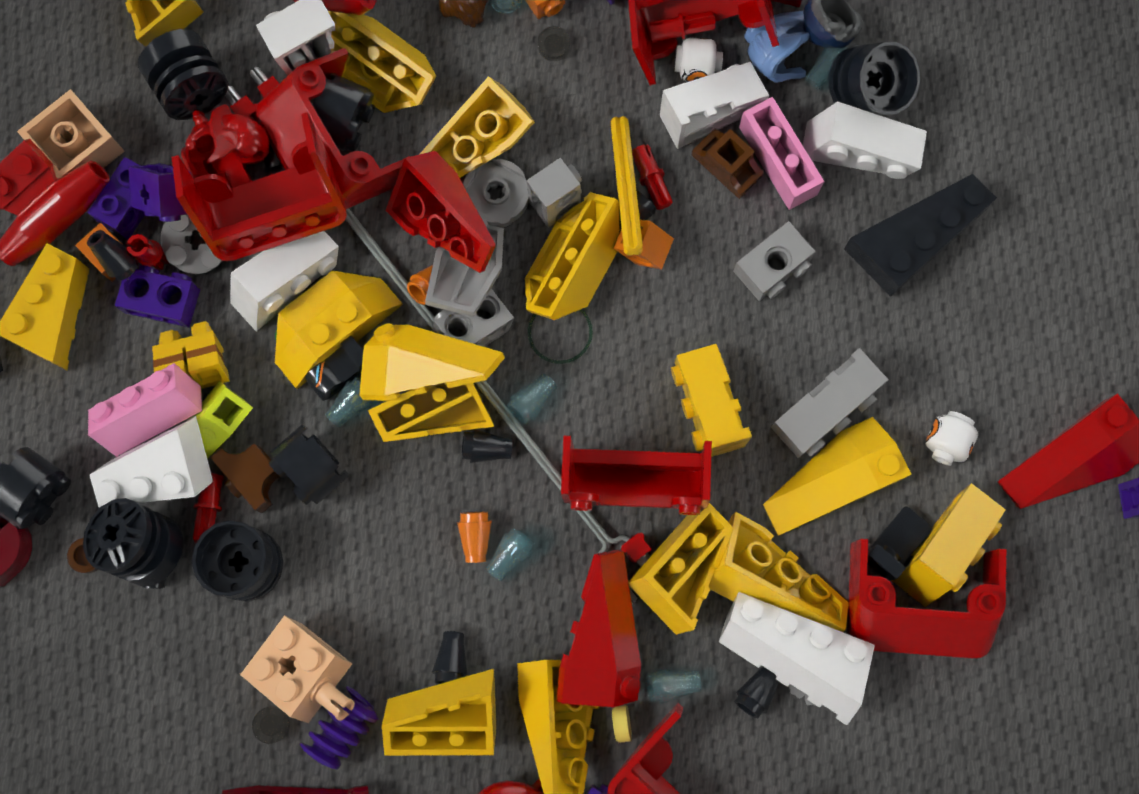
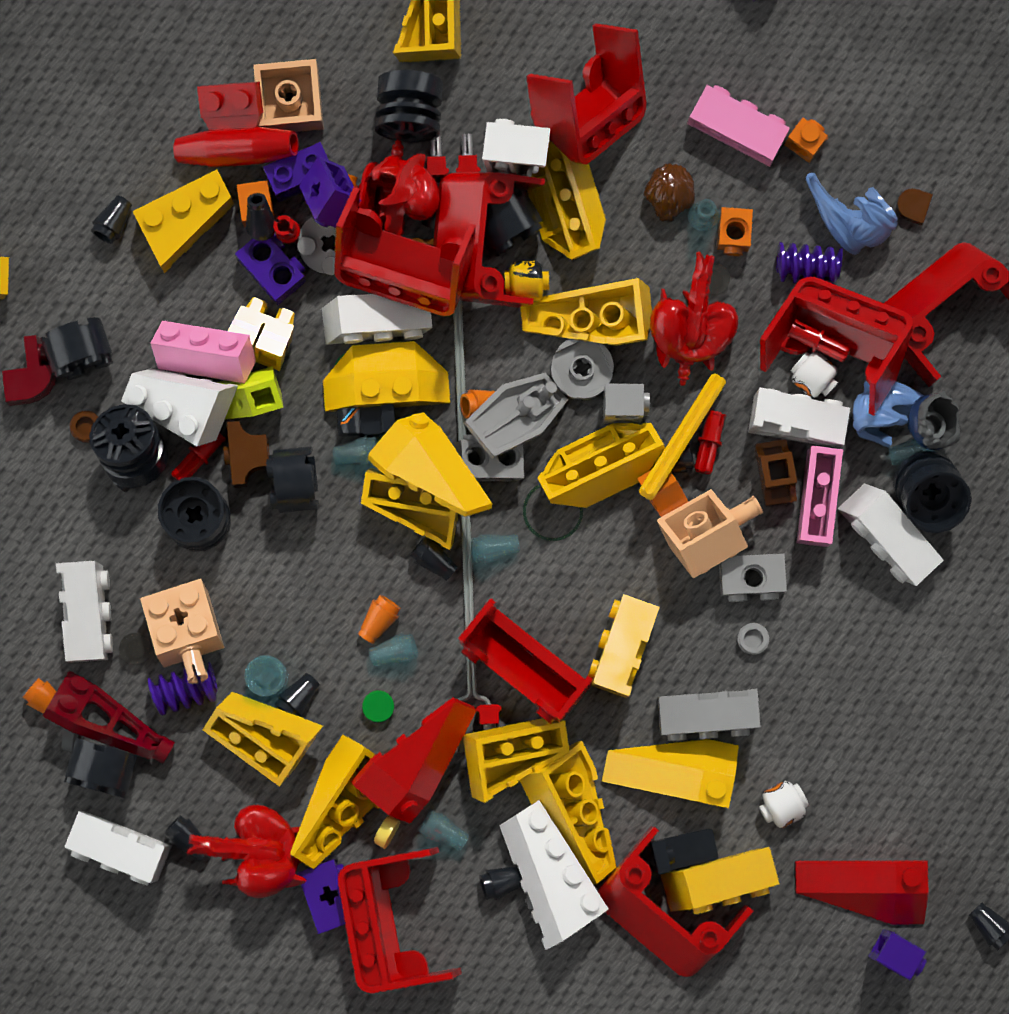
camera: 30 degrees right, 5 degrees up
red wedge [386,151,496,273] -> none
black wedge [844,174,997,297] -> none
none -> white wedge [56,561,113,663]
none -> clear light blue wheel [244,655,289,698]
none -> green tile [362,690,394,722]
none -> yellow head [505,261,549,302]
none -> red hair [650,251,738,386]
none -> light nougat brick [657,489,763,578]
none -> light grey tile [737,623,769,655]

